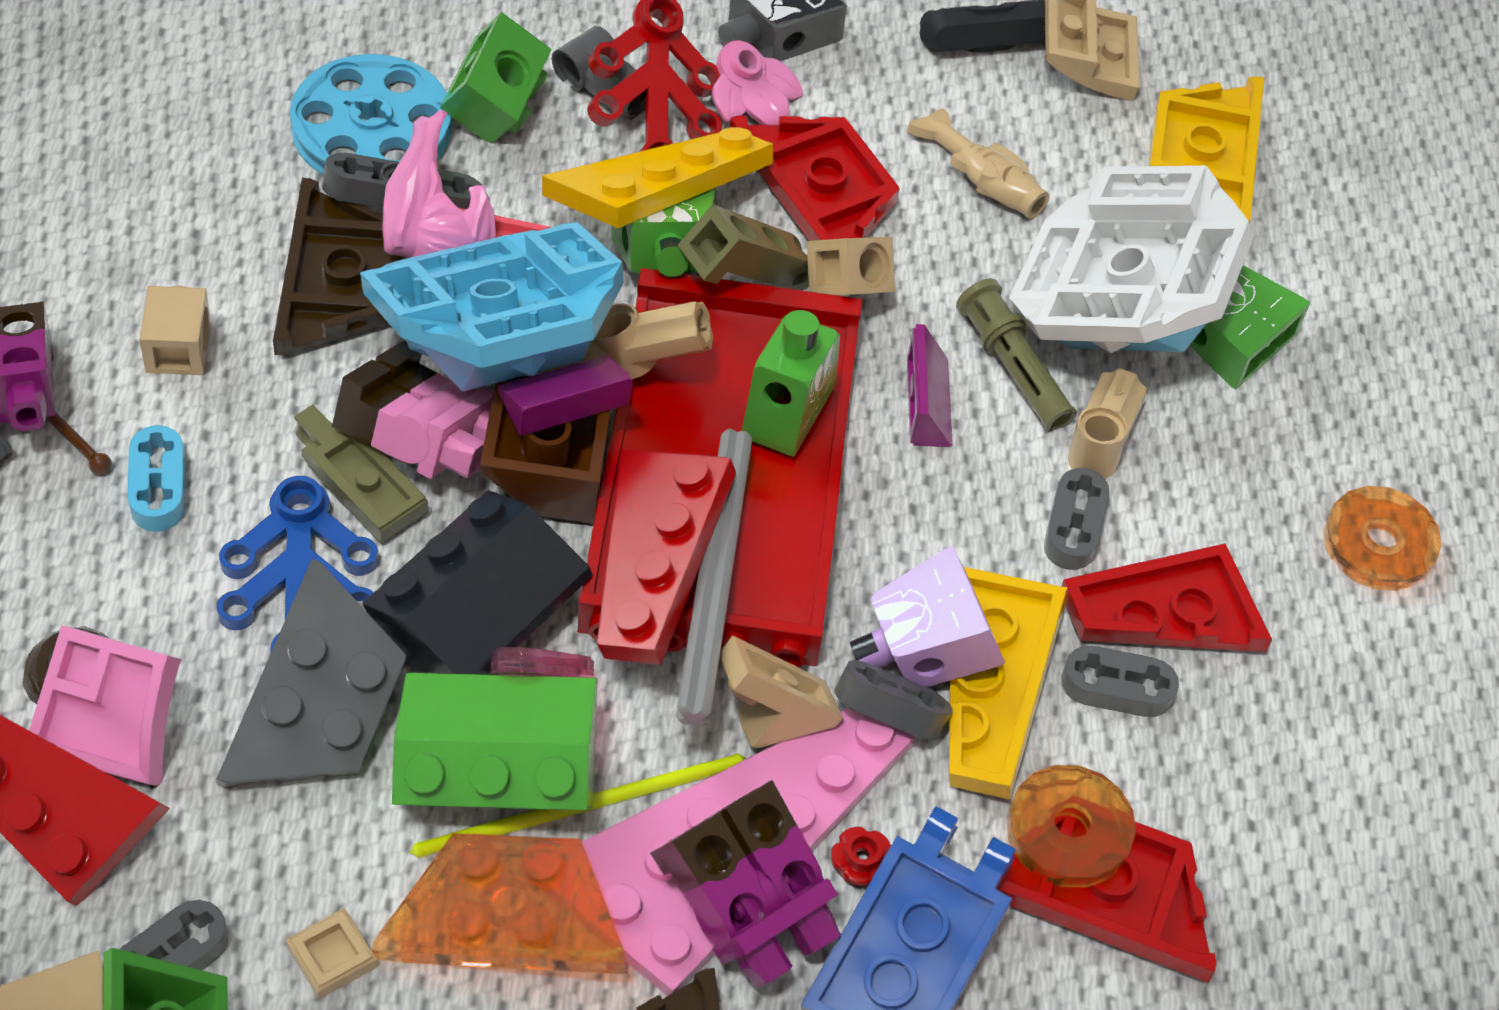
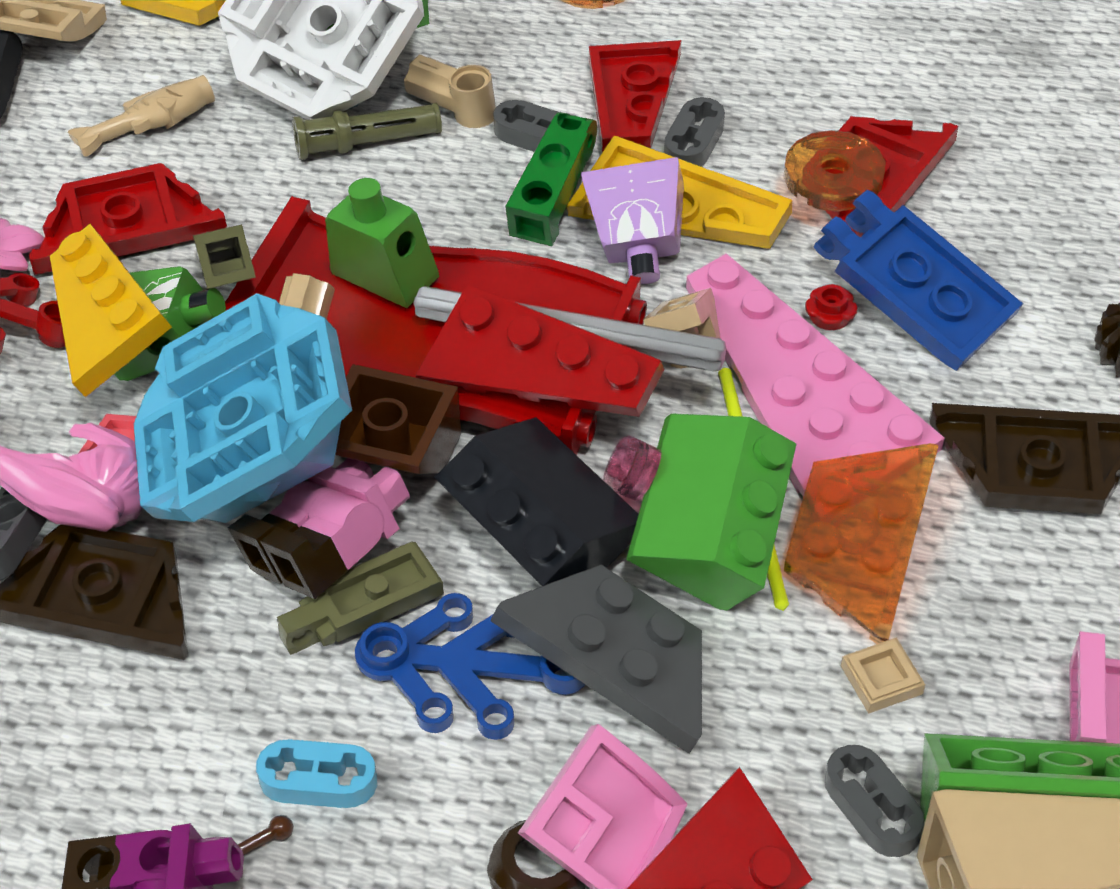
camera: 70 degrees left, 5 degrees down
tan brick [139,286,211,375] -> none
magenta slope [498,355,633,436] -> none
magenta hips [650,780,841,988] -> none
tan brick [807,237,895,295] -> none
dark grey beam [834,660,953,740] -> none
magenta slope [907,324,953,447] -> none
none -> green leg [505,112,597,246]

